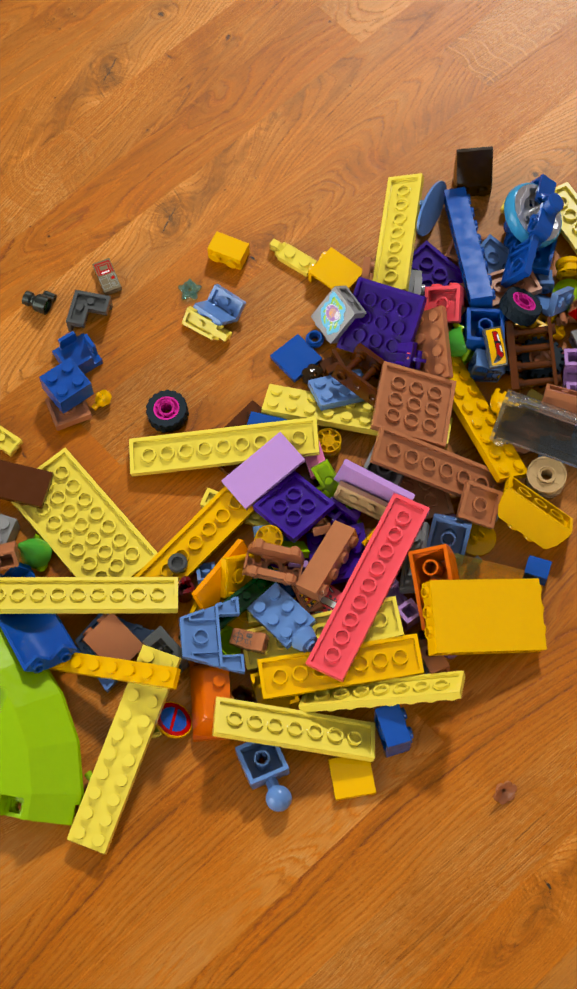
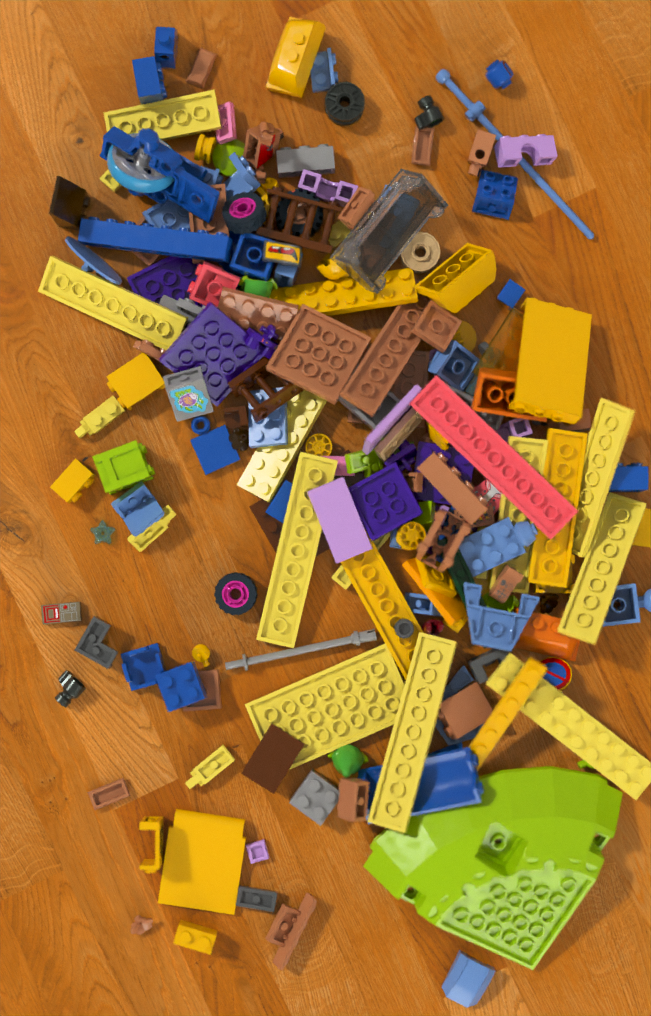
camera: 75 degrees left, 20 degrees up
none -> lime container [92,440,155,495]
none -> light grey bar [225,628,377,671]

